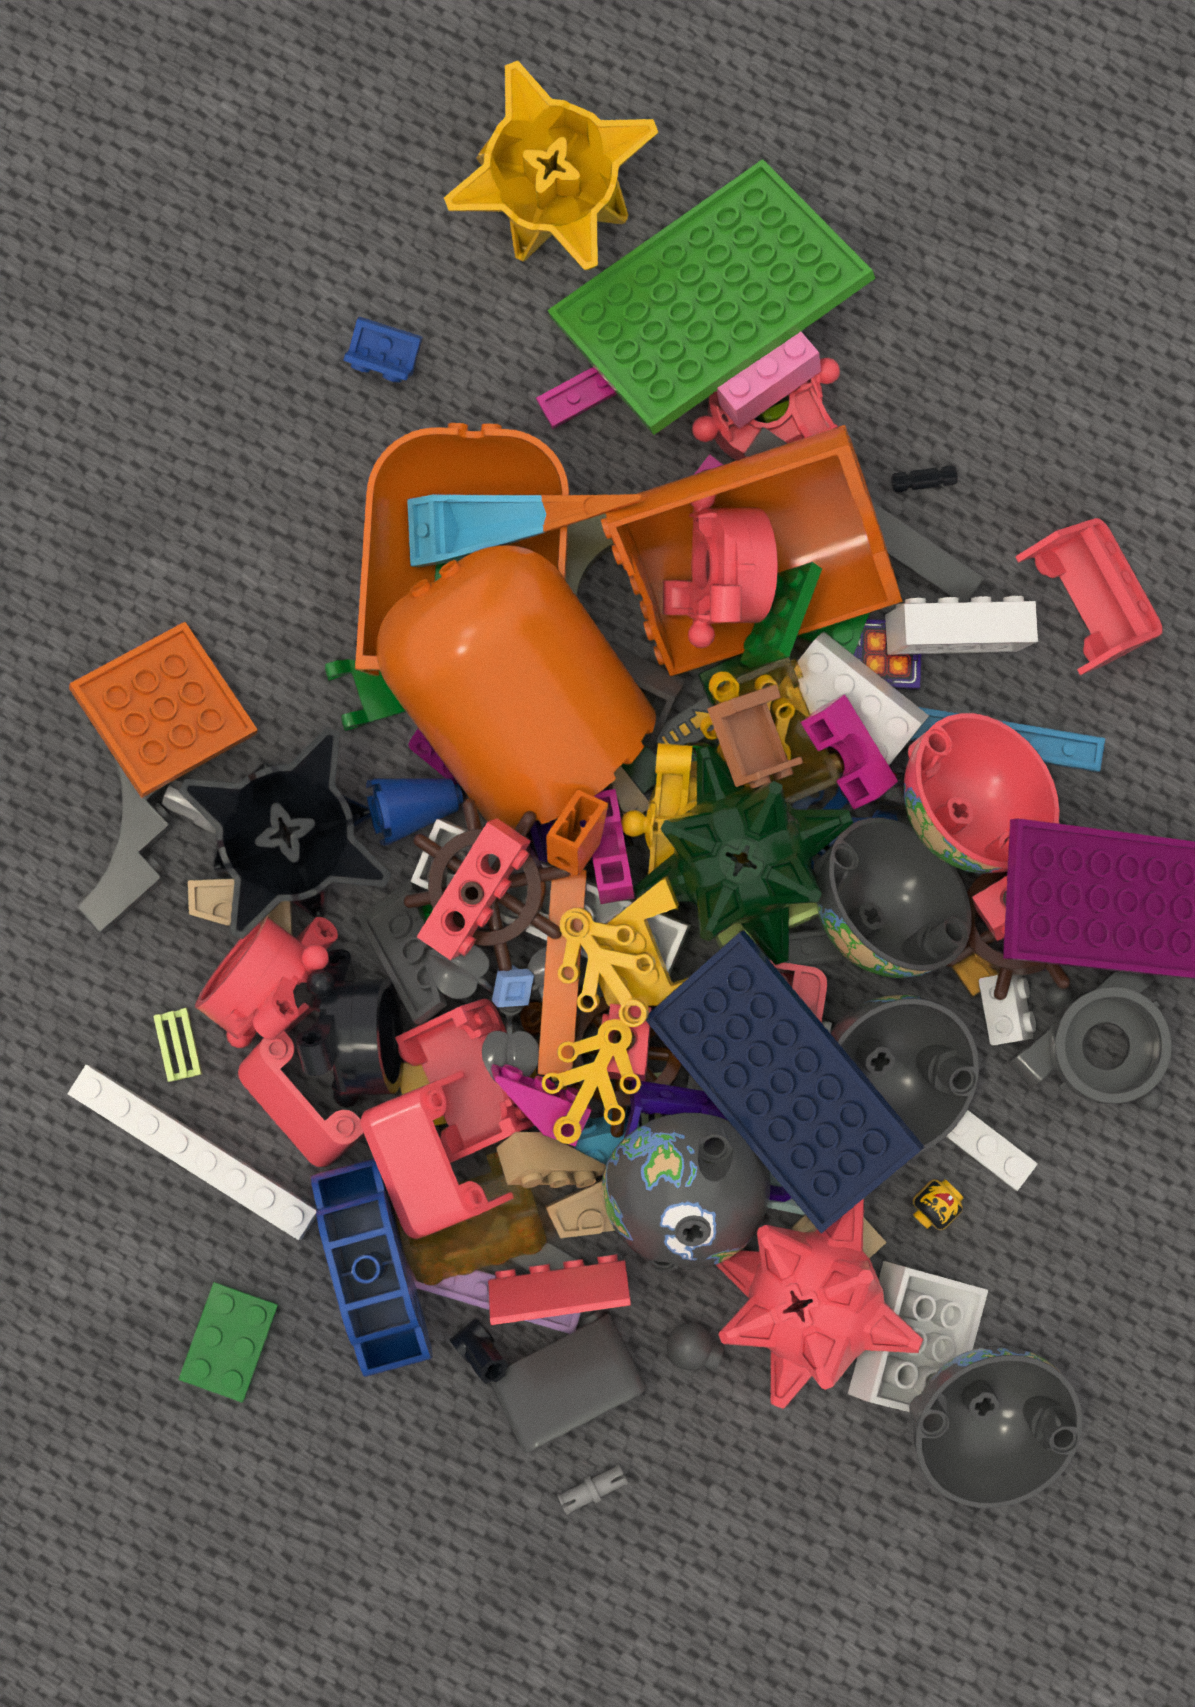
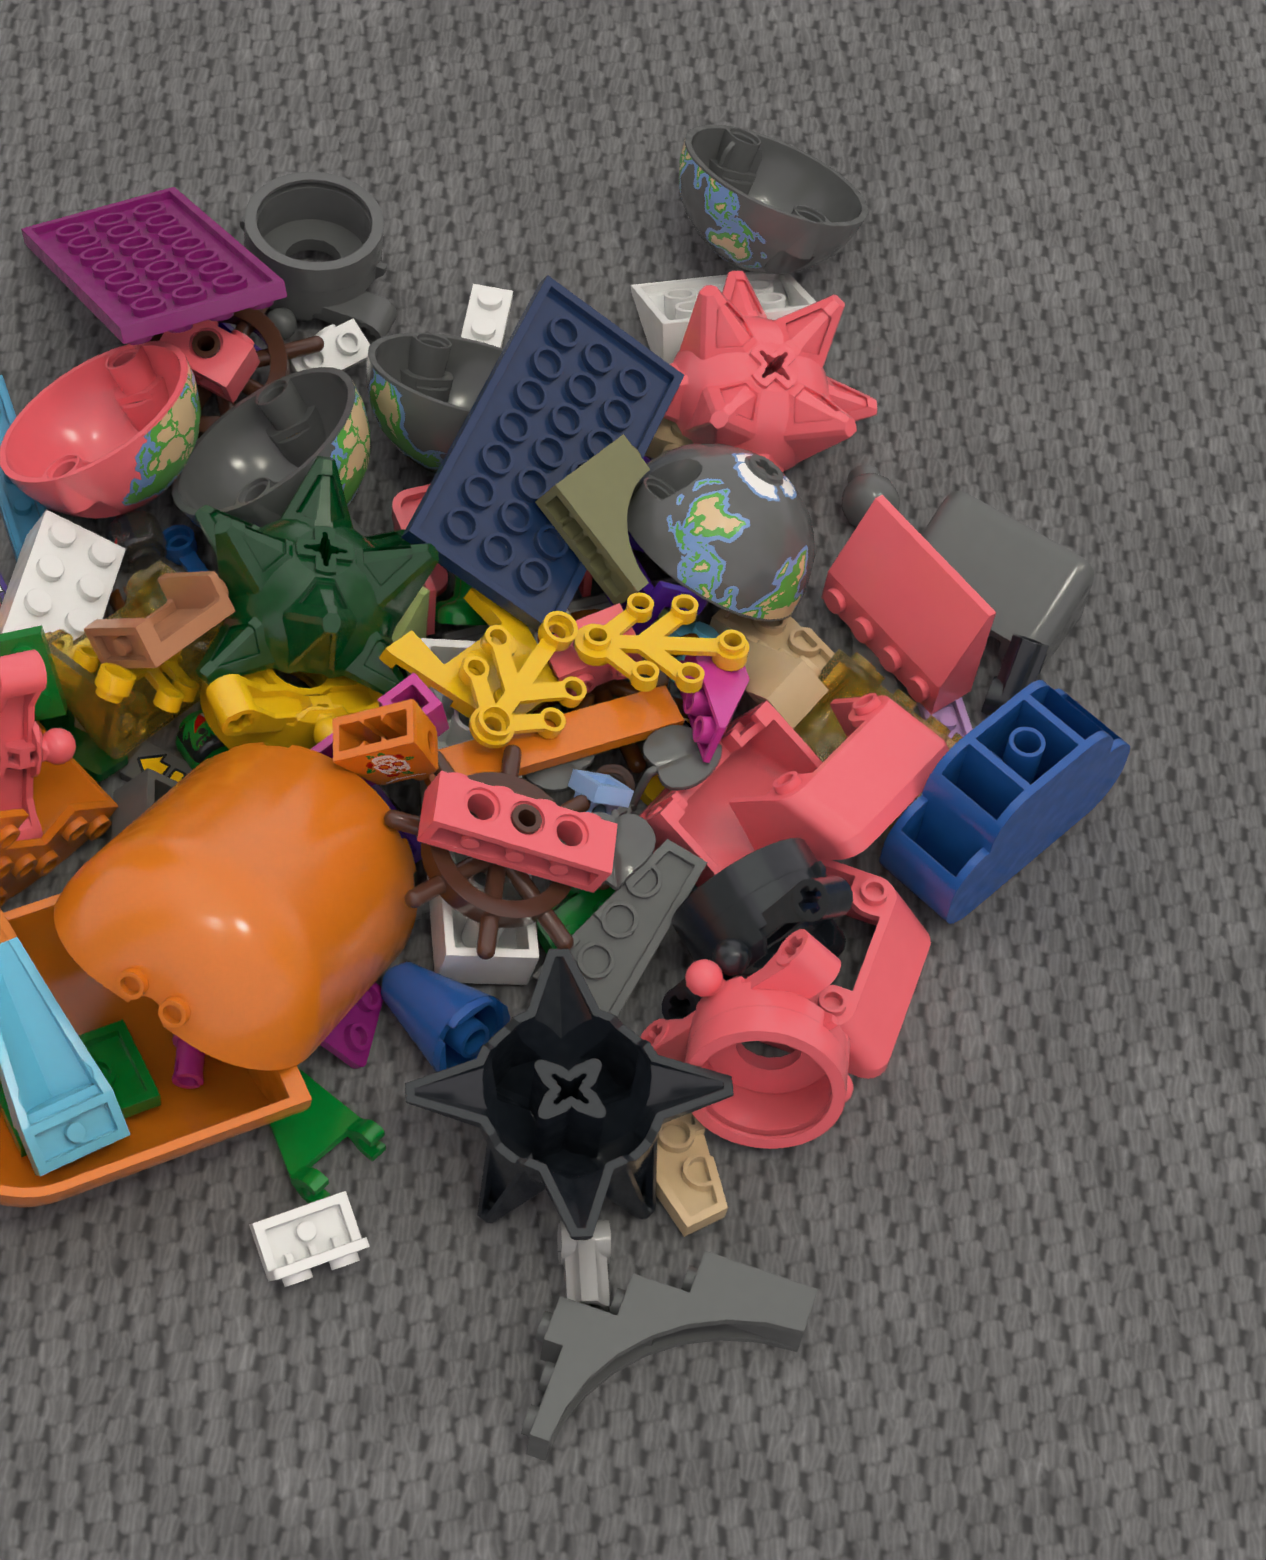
camera: 130 degrees left, 30 degrees down
white brick [68,1065,317,1240] -> none
orange plate [69,622,258,798] -> none
yellowish green tile [153,1008,202,1082] -> none
green plate [178,1282,279,1403] -> none
light grey pin [557,1464,628,1515] -> none
dark pink arch [800,694,898,809] -> none
none -> white bracket [249,1191,370,1287]
none -> olive arch [535,434,650,605]

